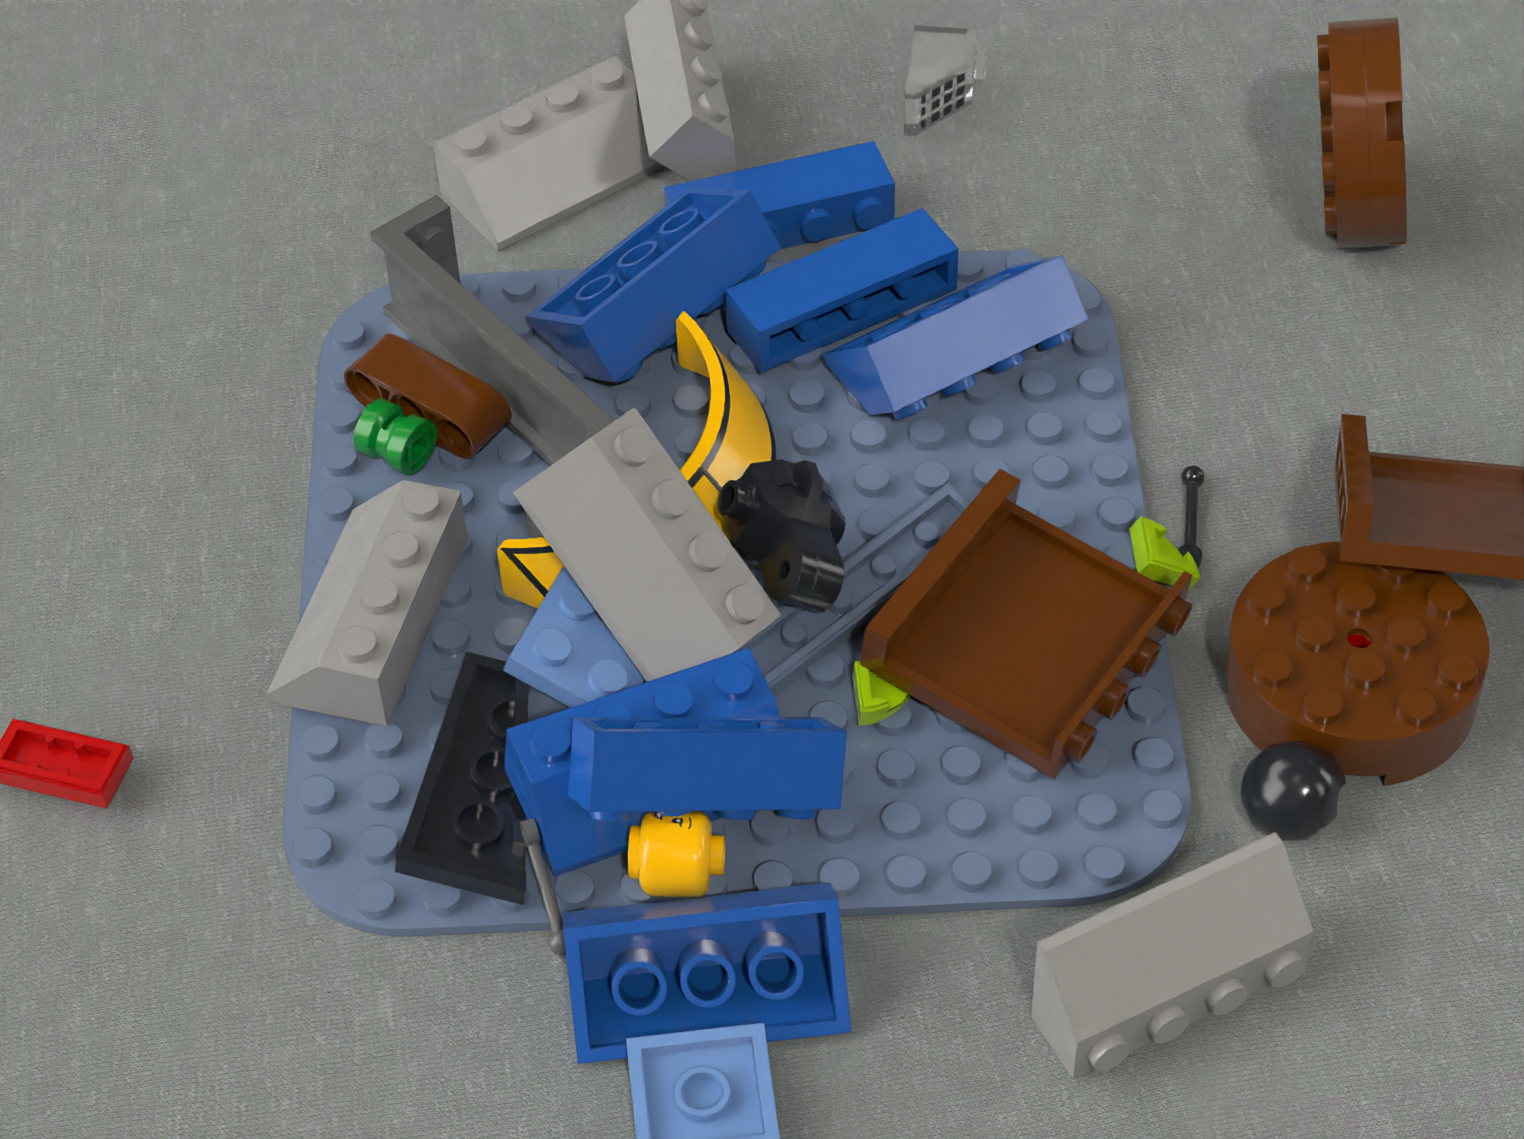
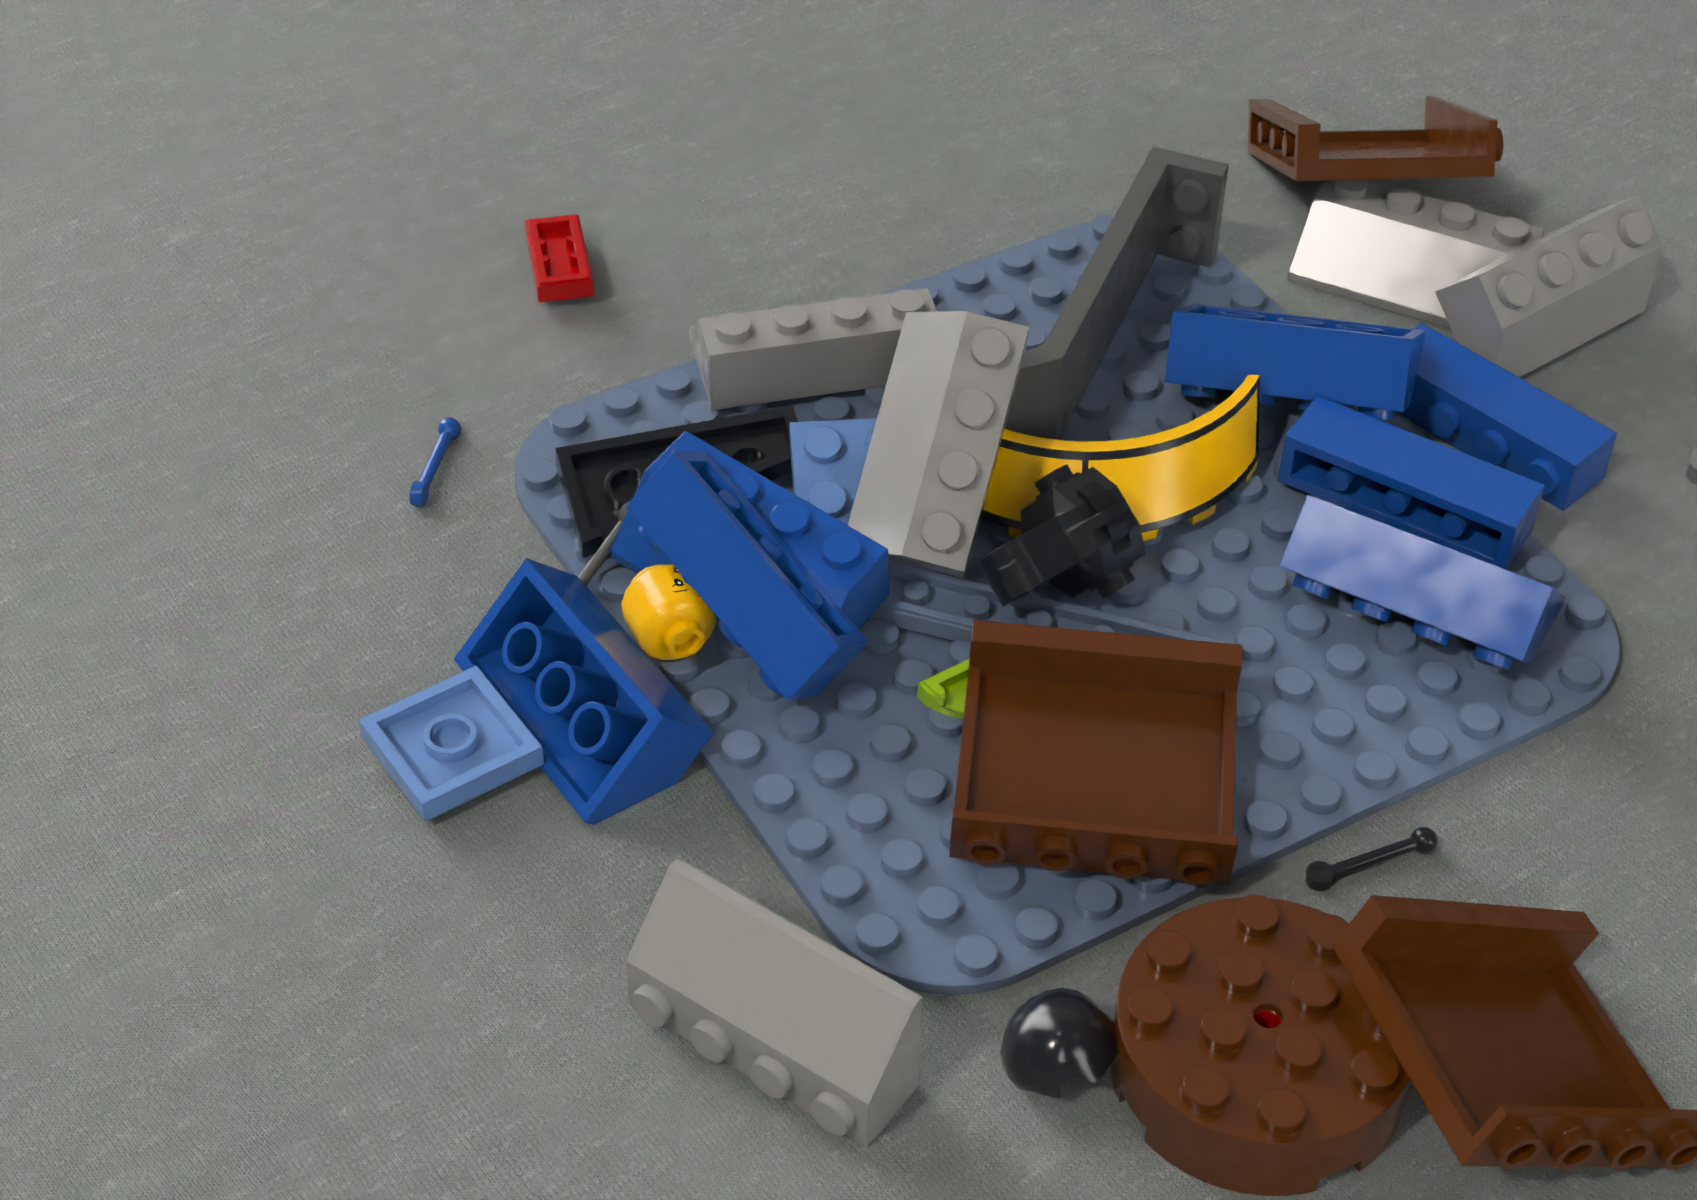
camera: 60 degrees right, 5 degrees down
reddish brown beam [344,334,512,459] -> none
green wheel [353,398,437,475] -> none
lime tile [1129,516,1201,591] -> none
none -> blue hinge [410,417,462,506]
none -> reddish brown panel [1248,96,1504,181]

